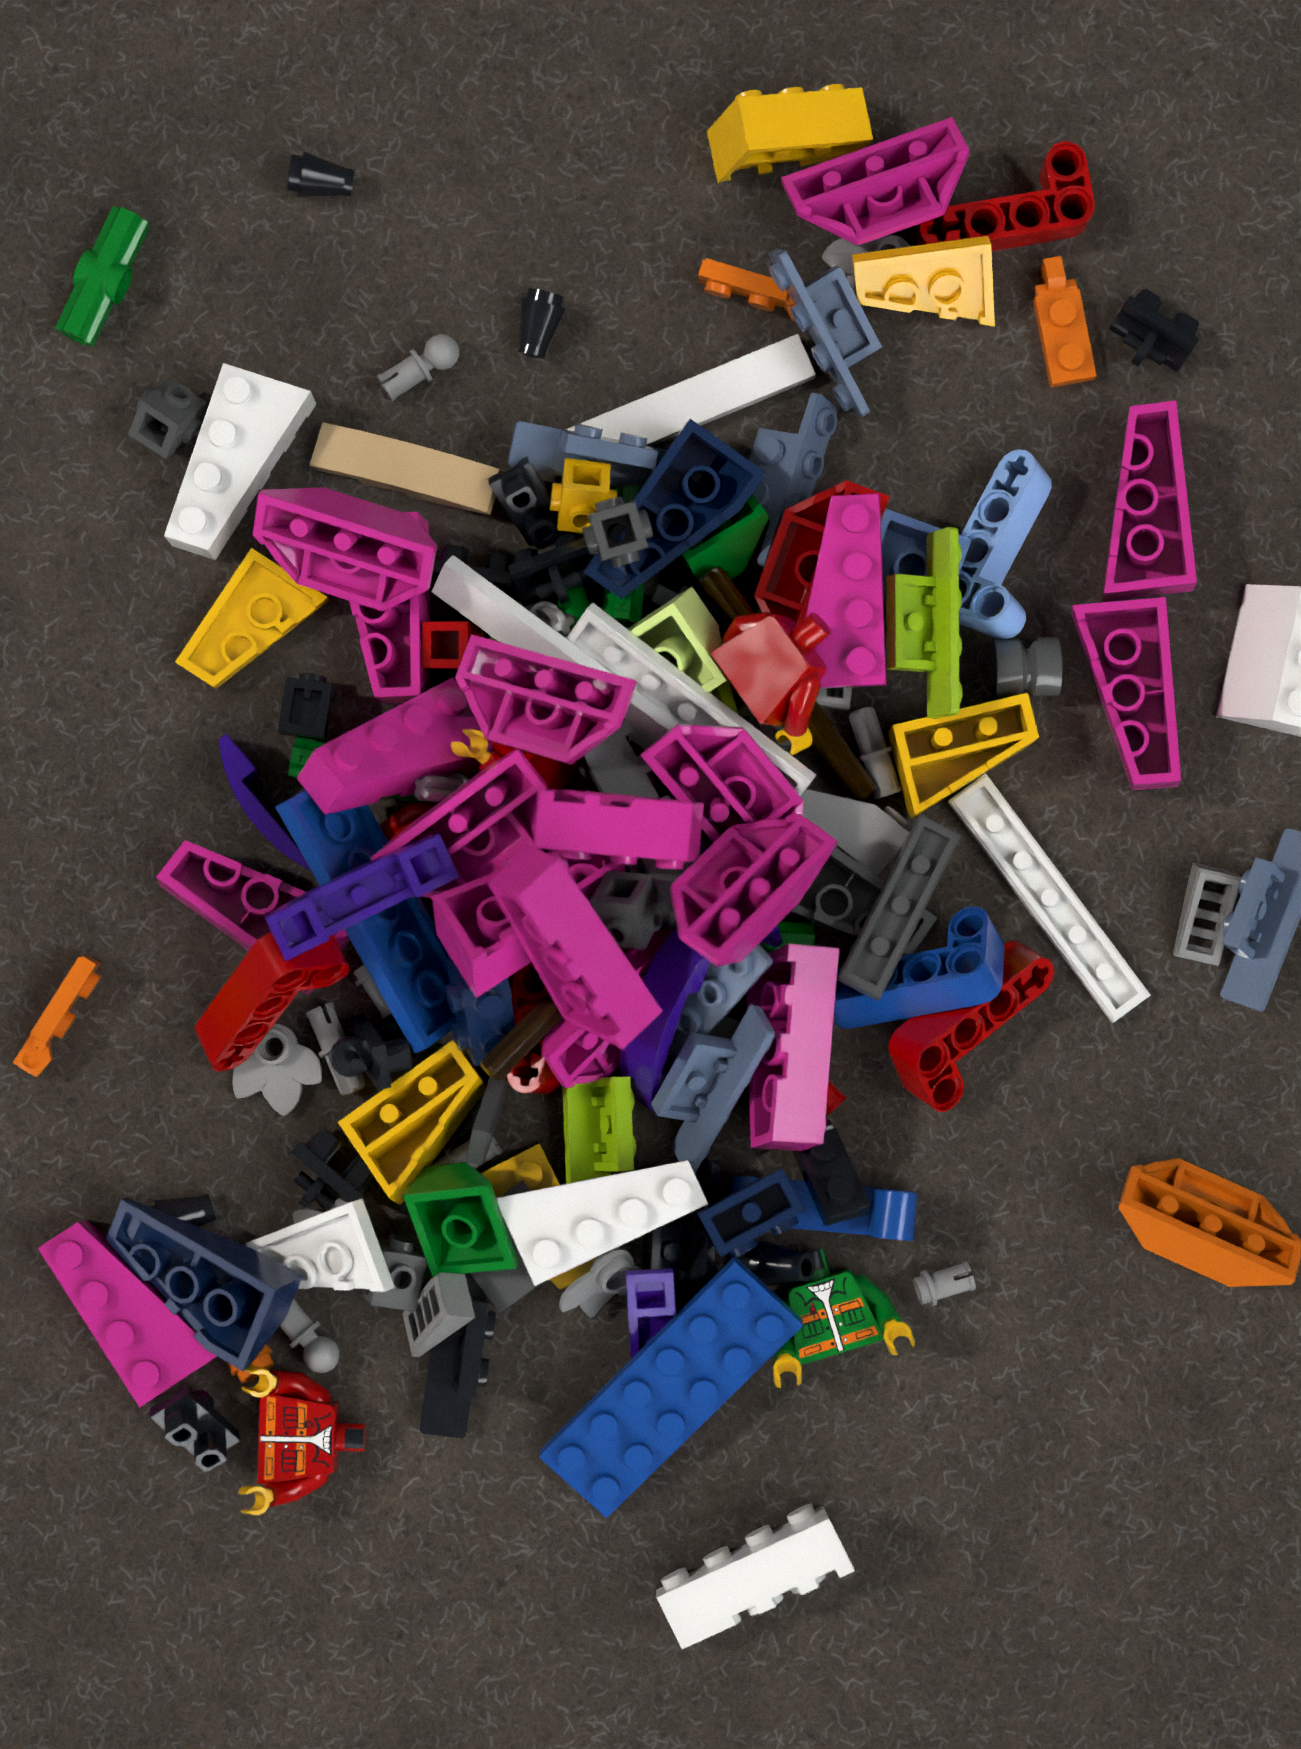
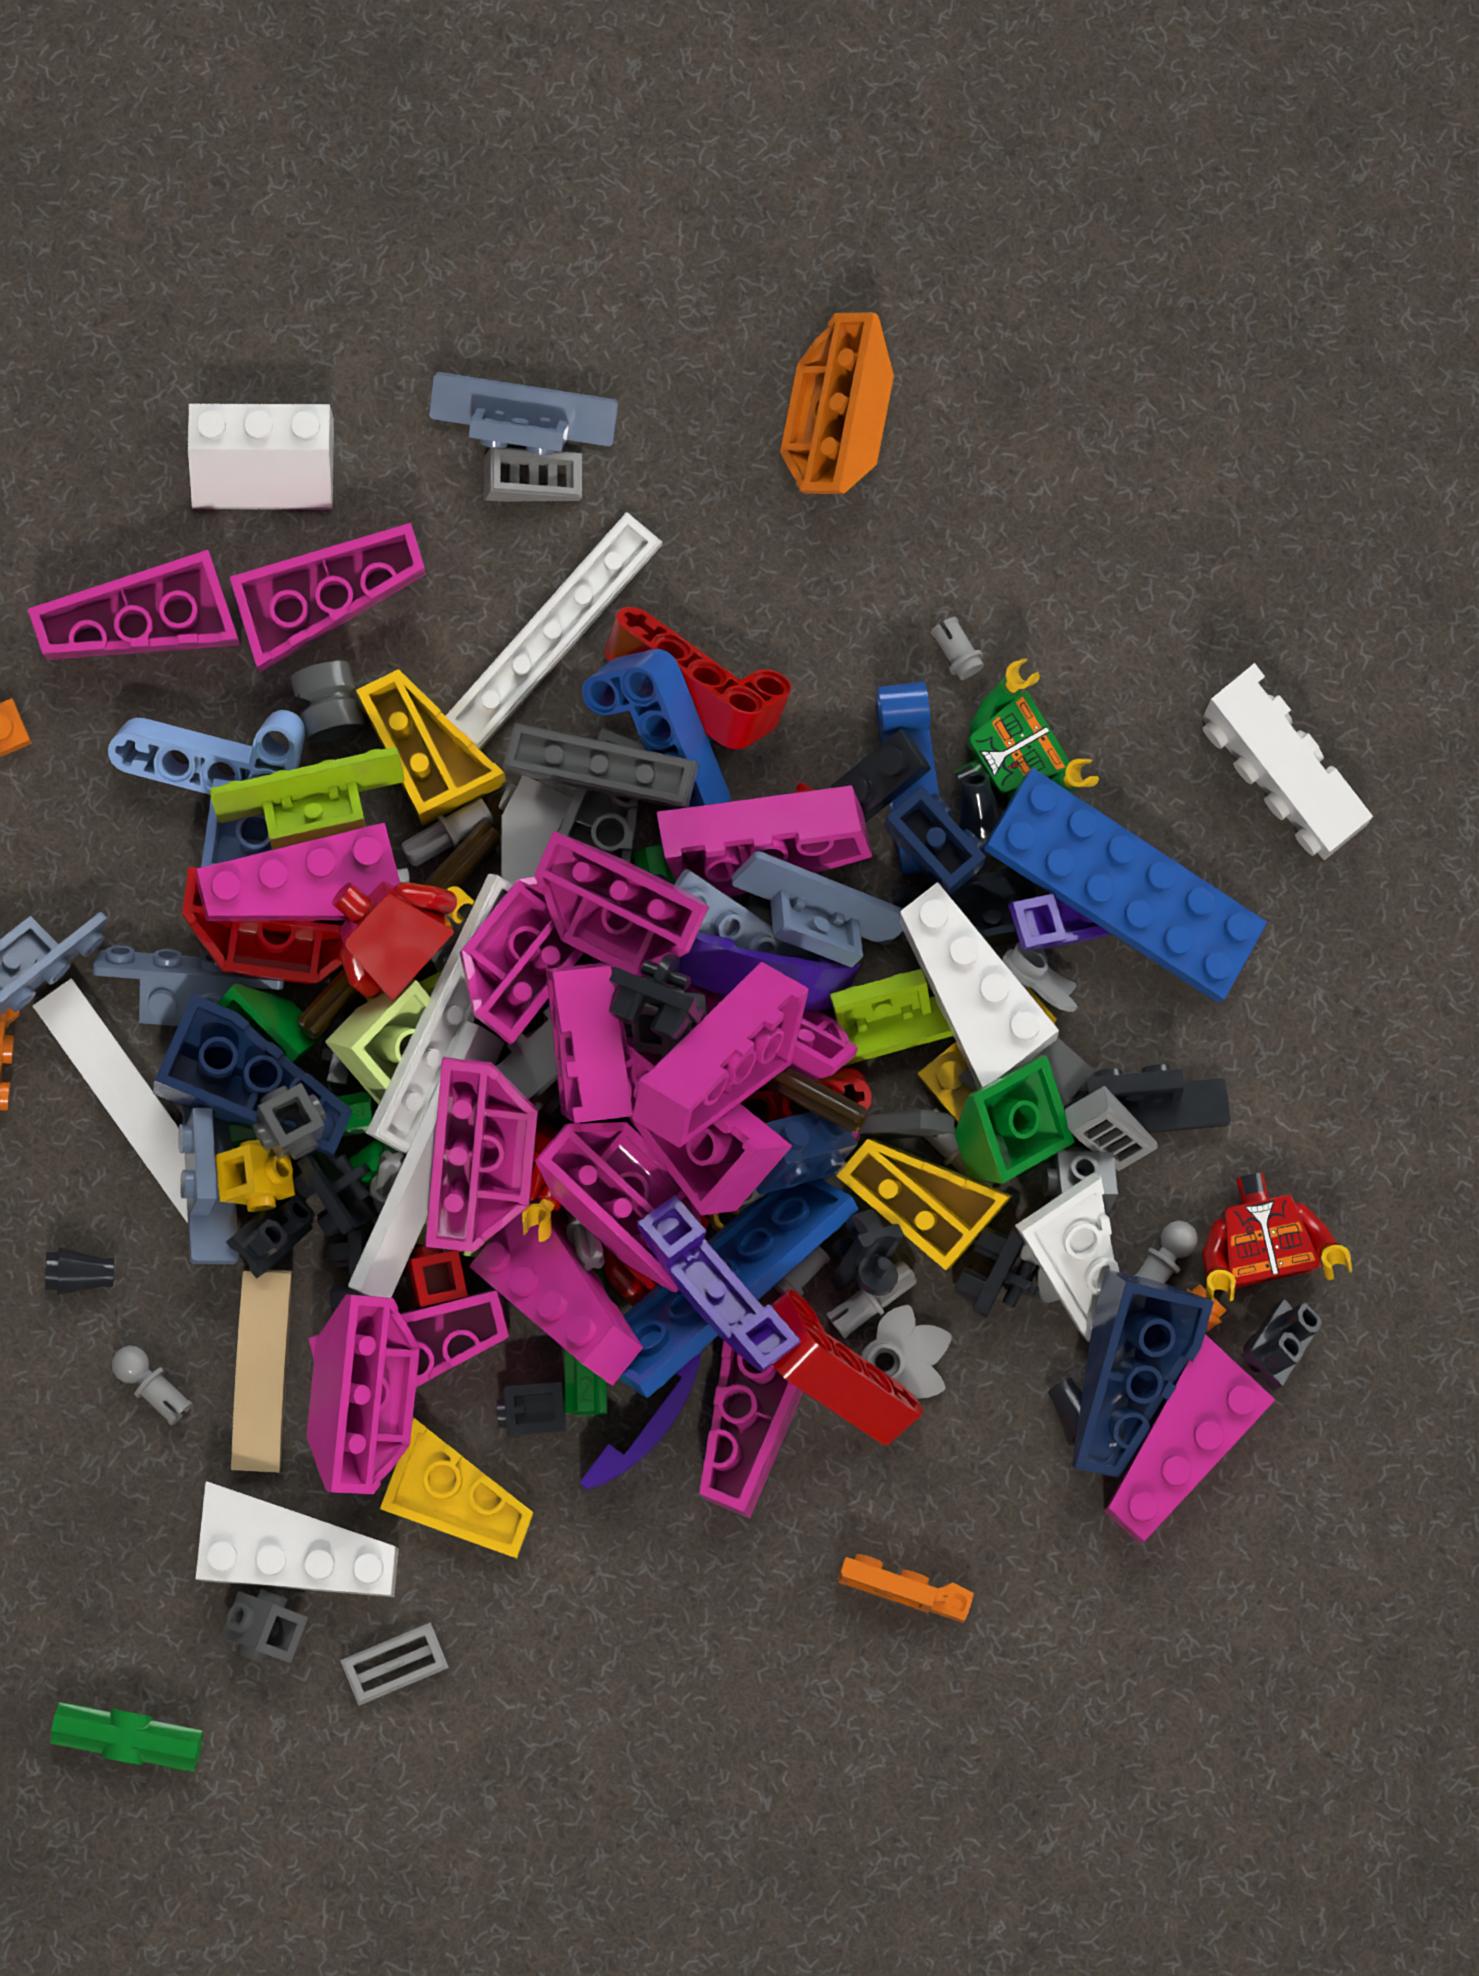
camera: 100 degrees left, 5 degrees down
none -> light grey tile [340,1623,449,1706]
none -> black hips [609,954,704,1042]

